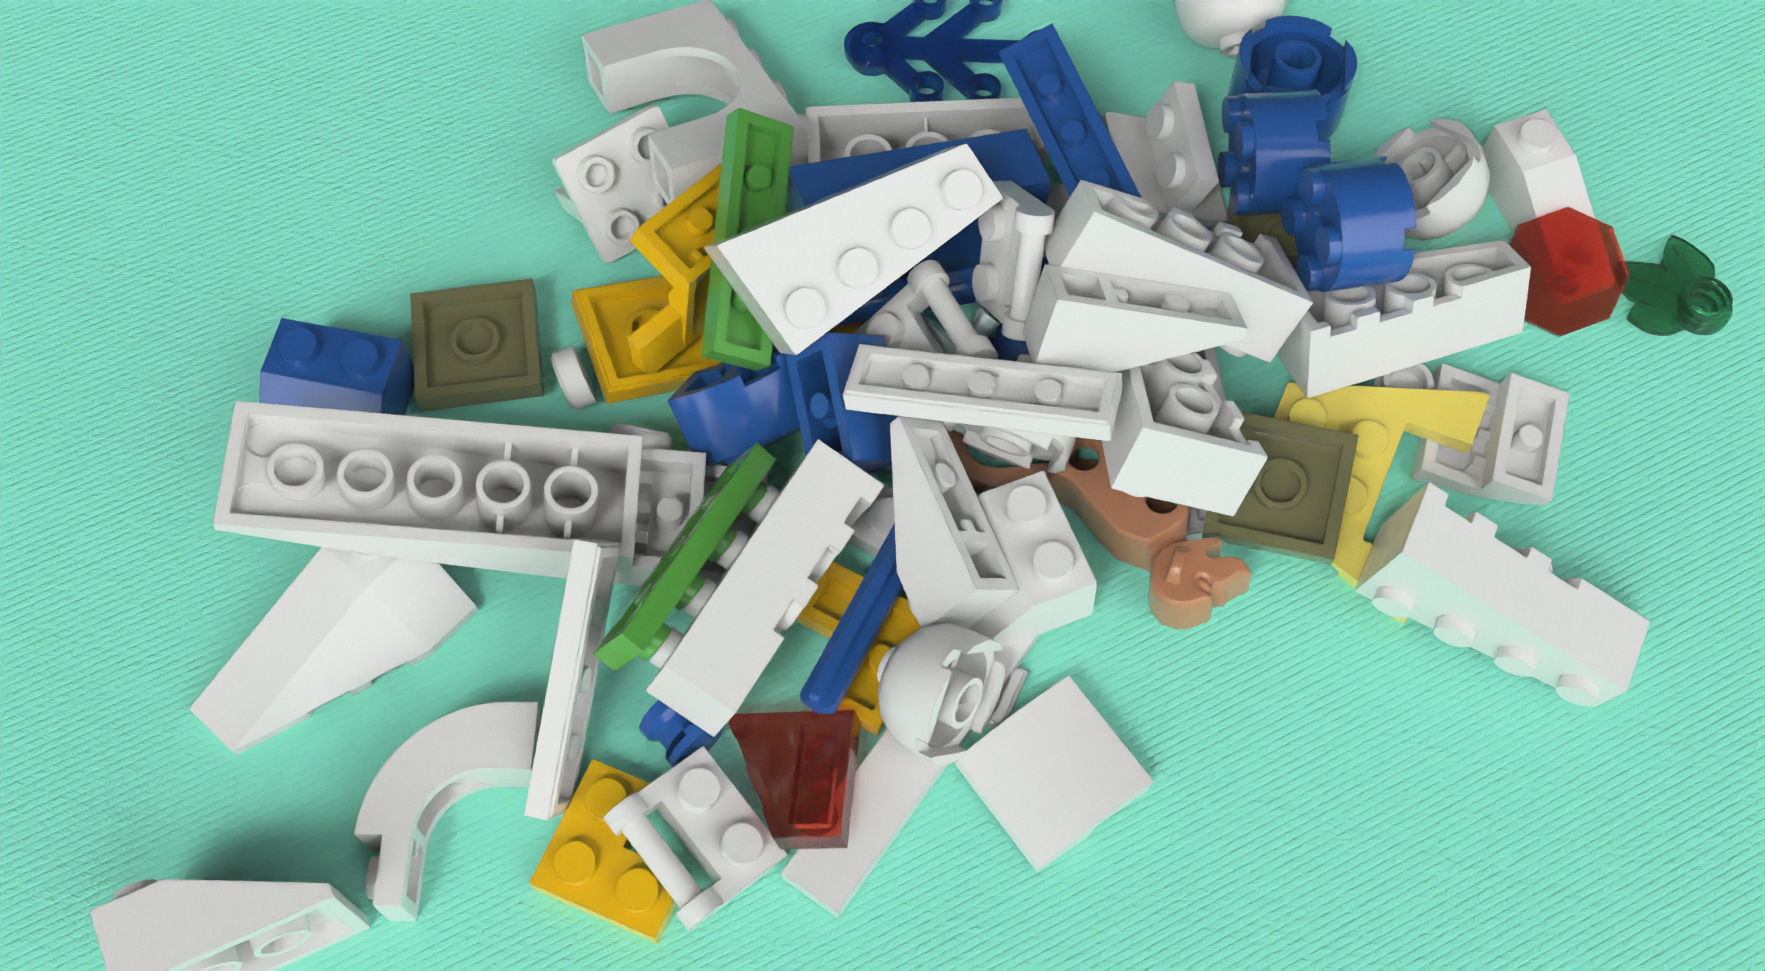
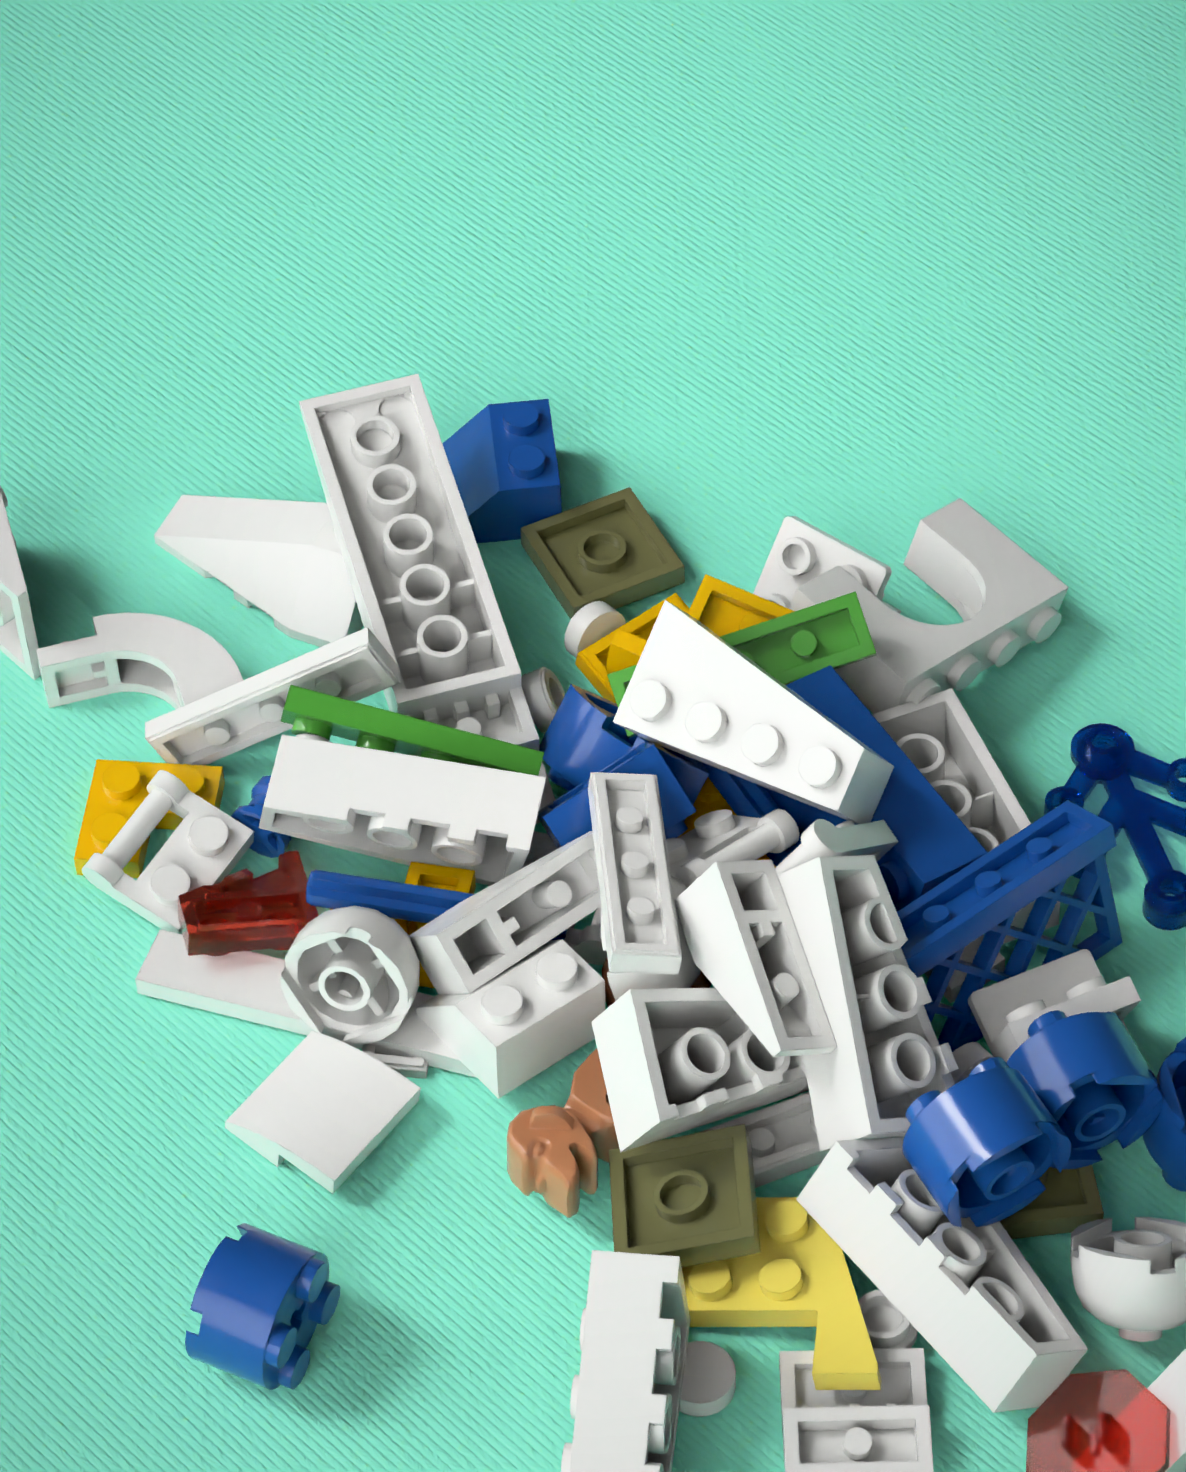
camera: 75 degrees right, 15 degrees down
none -> blue brick [185,1223,340,1390]

